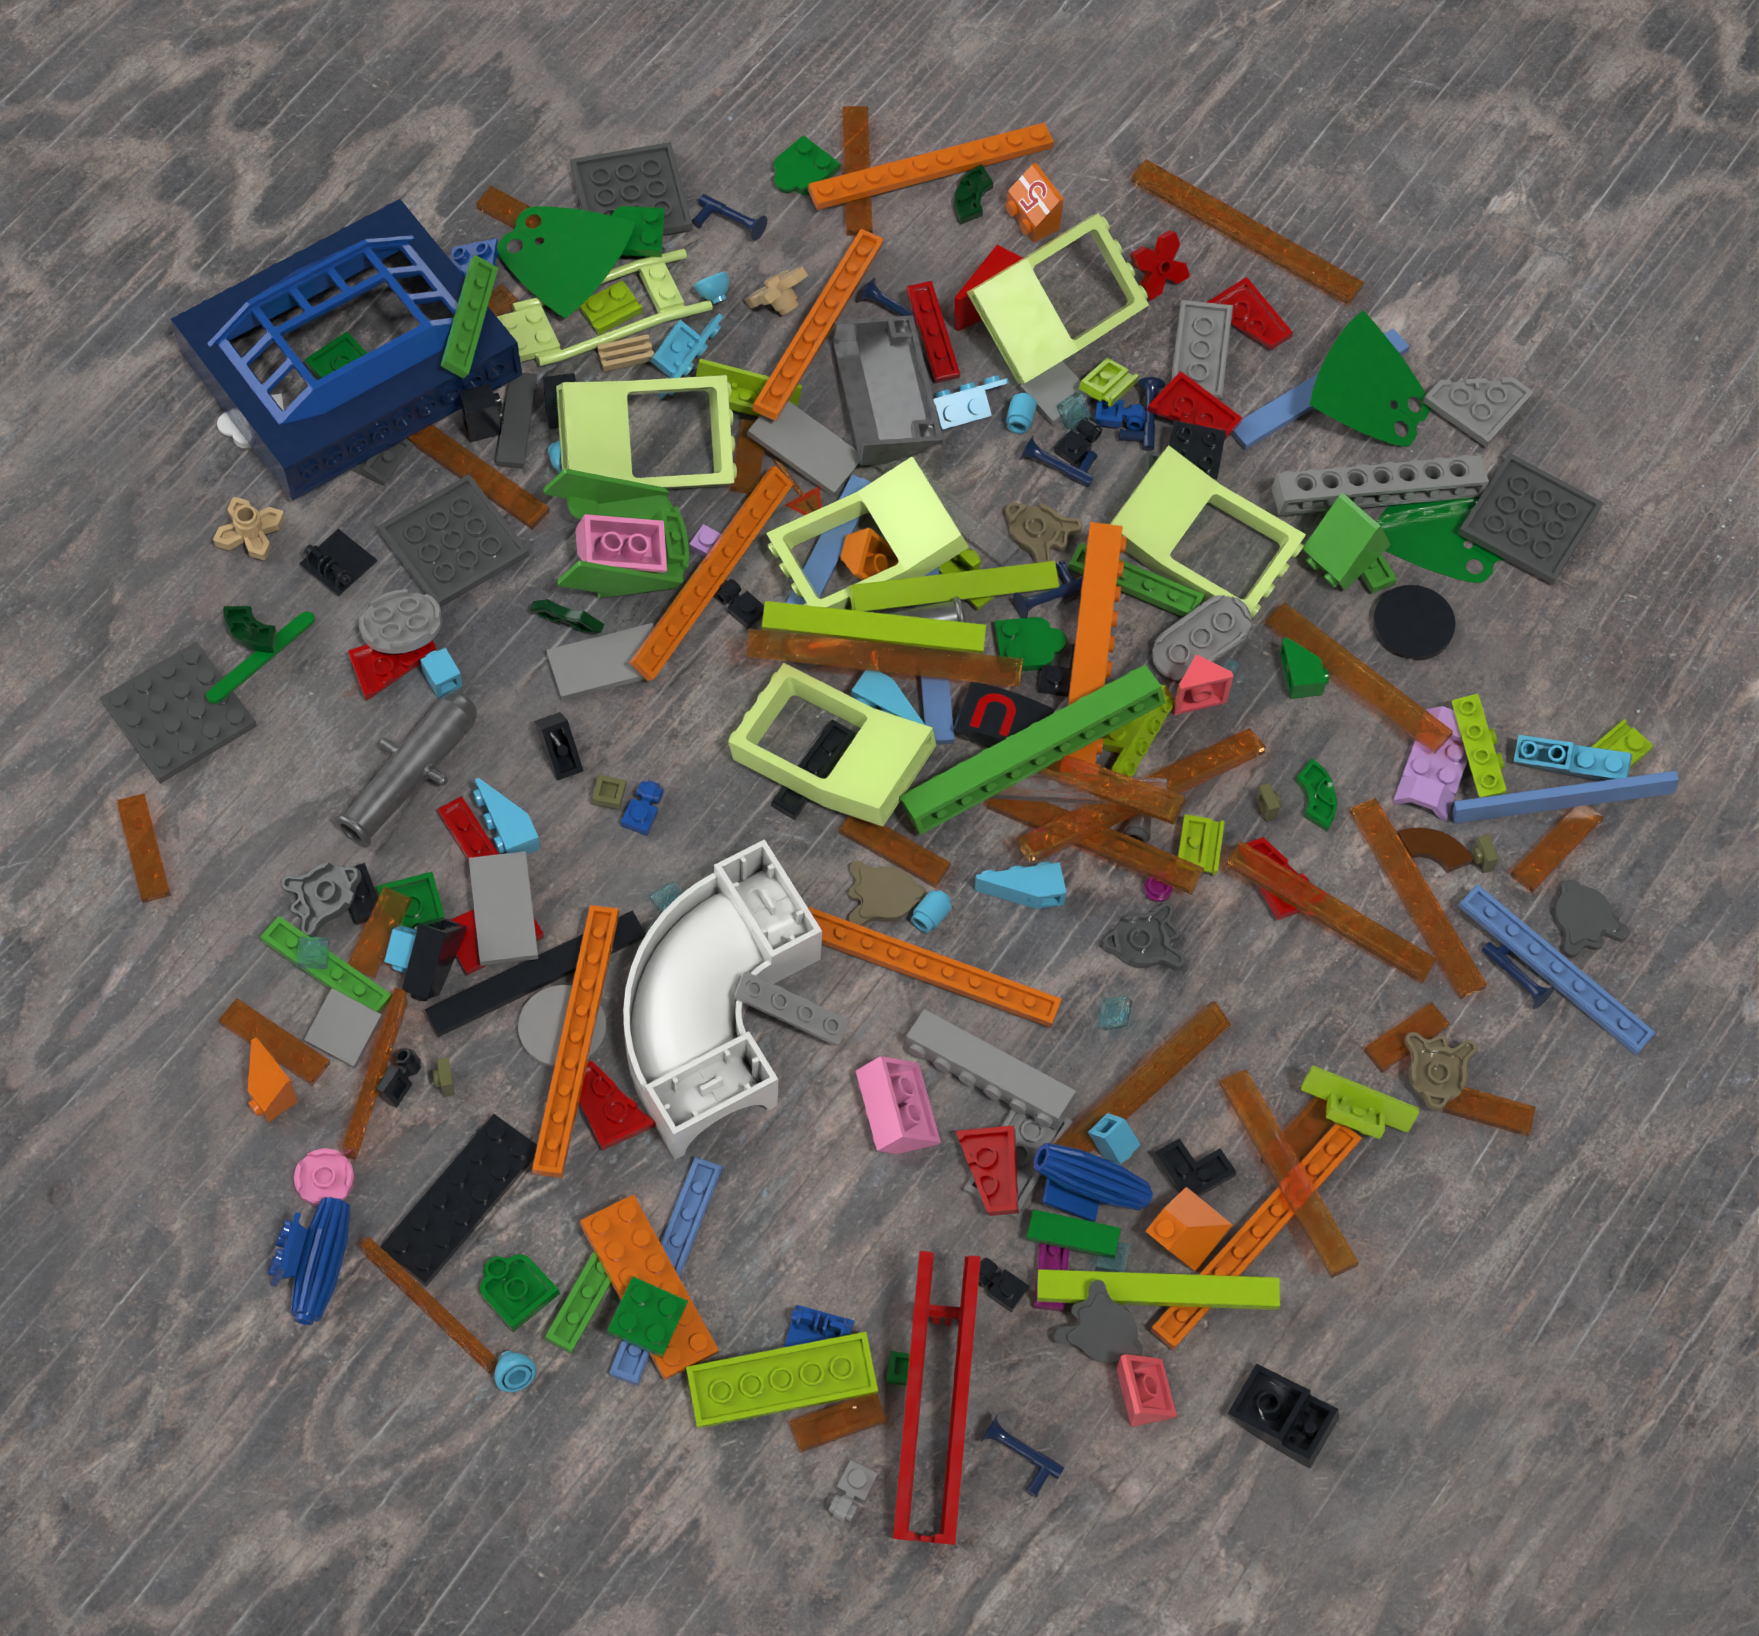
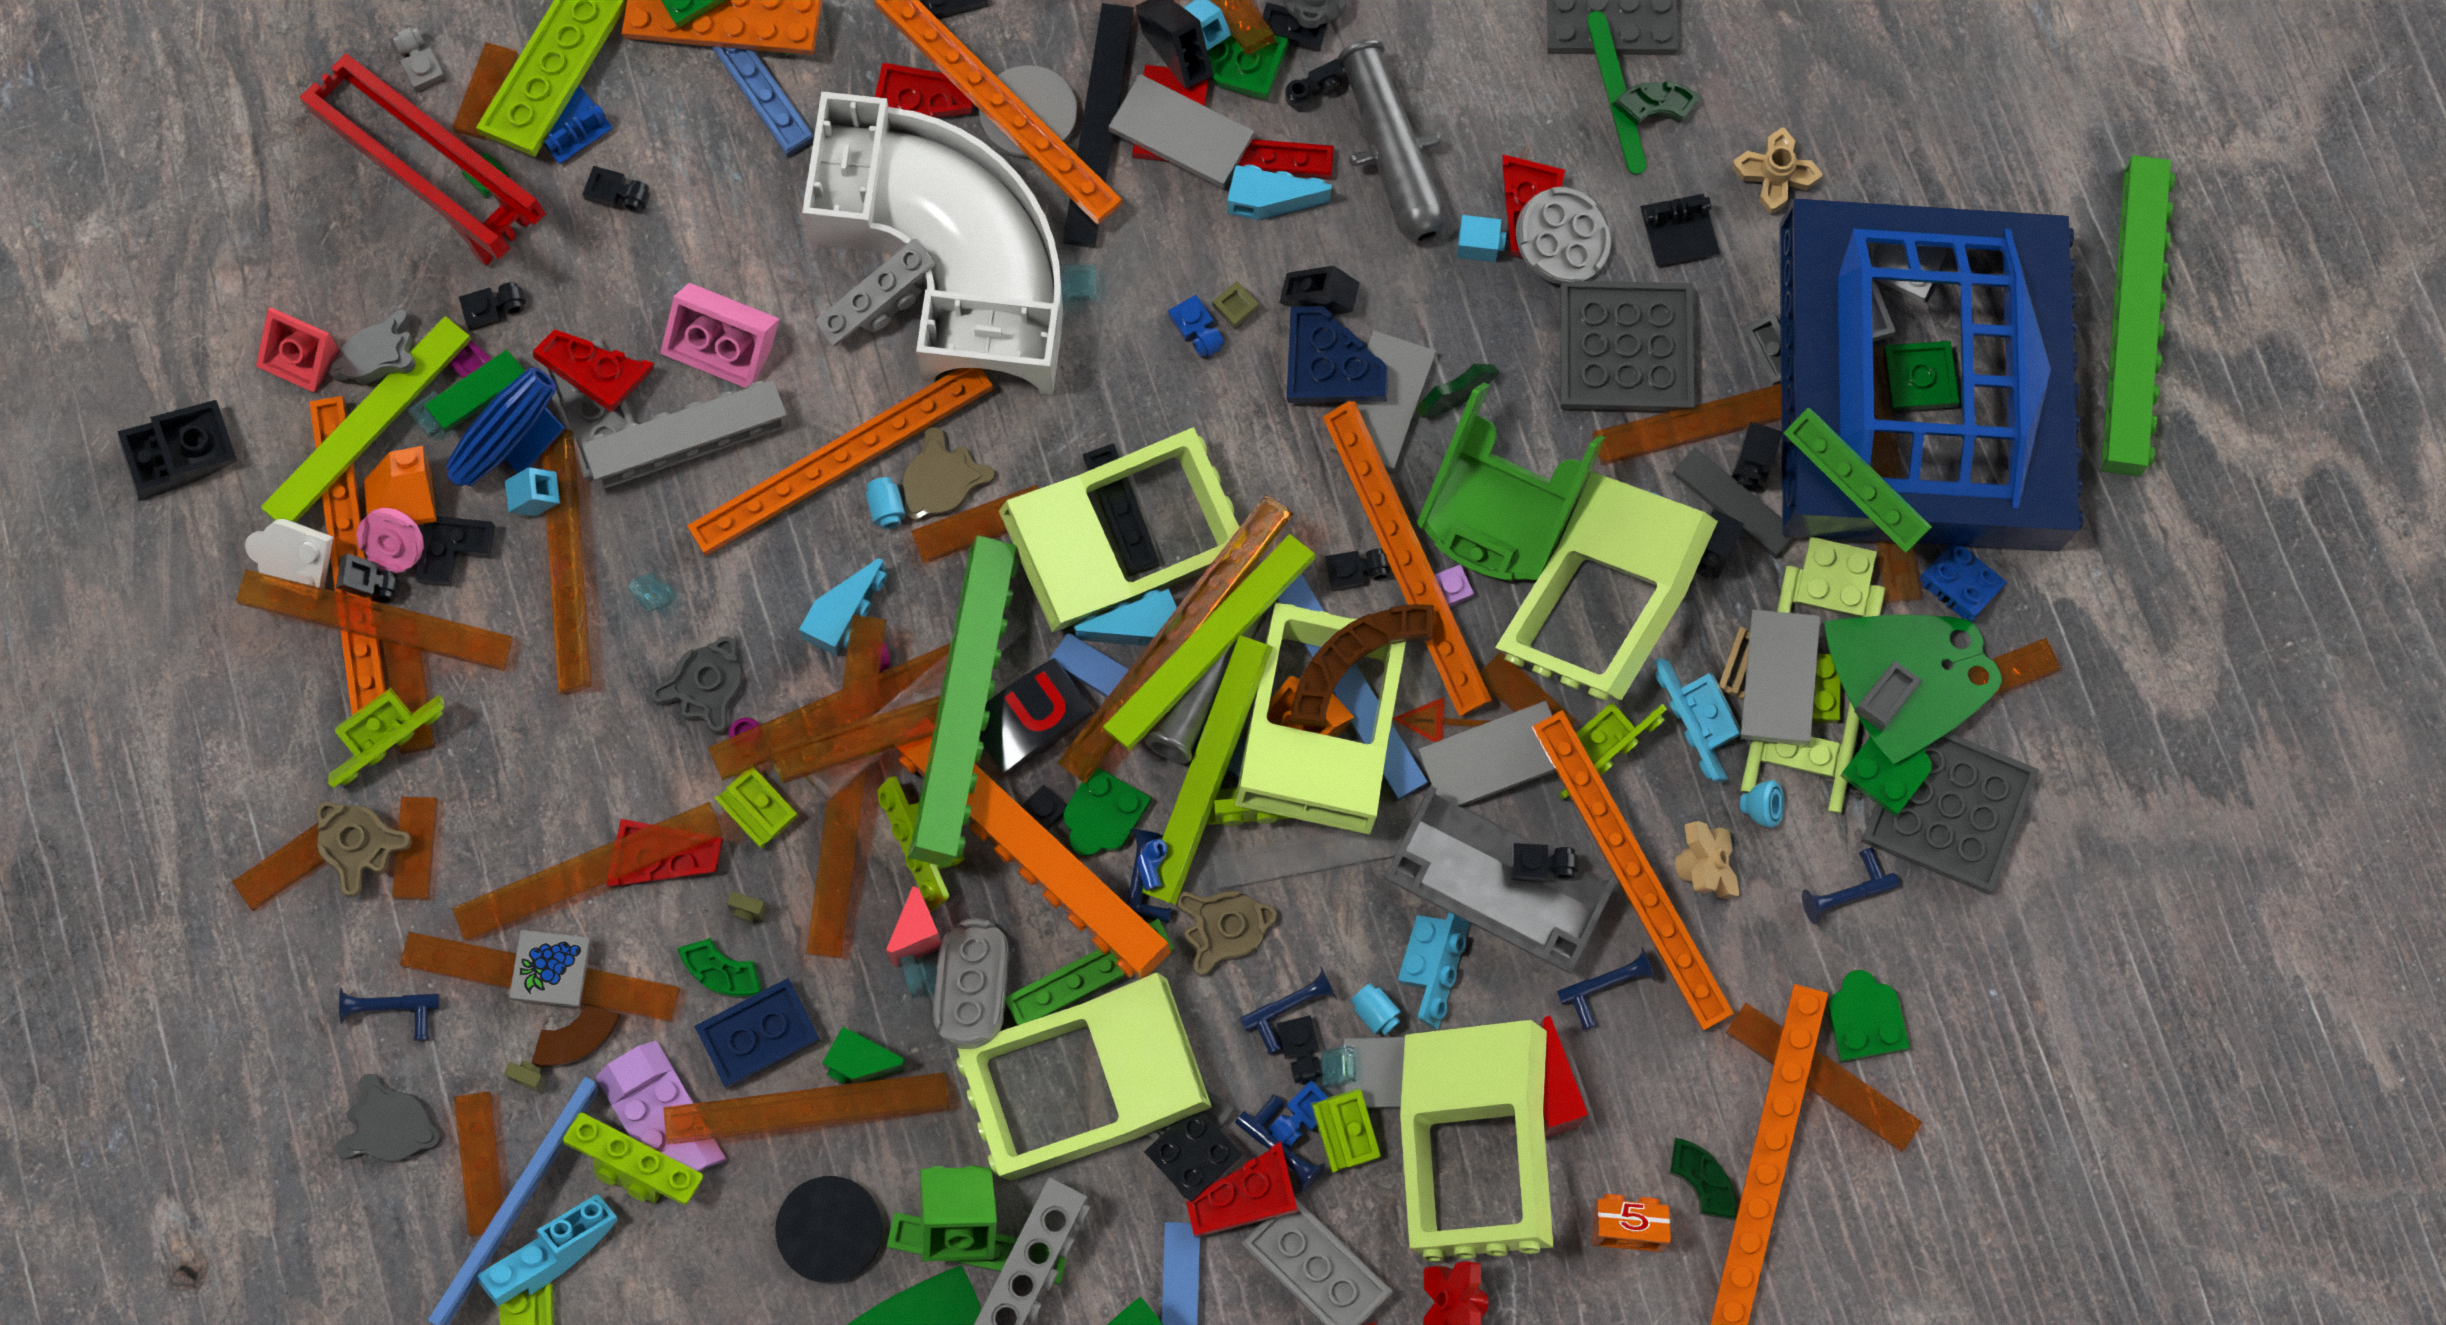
camera: 130 degrees right, 10 degrees up
bright pink slope [576,514,667,573] -> none
red tile [906,281,960,384] -> none
dark blue piece [981,1414,1065,1498] -> none
medium blue tile [1458,884,1656,1055] -> none
none -> white plate [245,519,333,601]
none -> black plate [336,553,400,603]
none -> bright pink tile [356,508,424,573]
none -> light grey tile [509,930,591,1008]
none -> black plate [582,166,650,213]
none -> dark blue plate [694,978,820,1090]
none -> blue arm [1137,839,1168,891]
none -> black plate [1285,59,1343,109]
none -> dark blue plate [1286,306,1388,403]
none -> reddish brown tile [1289,604,1434,727]
none -> black plate [1511,843,1579,882]
none -> light grey tile [1740,609,1820,746]
none -> dark grey tile [1854,660,1922,732]
none -> bright green brick [2100,155,2175,477]

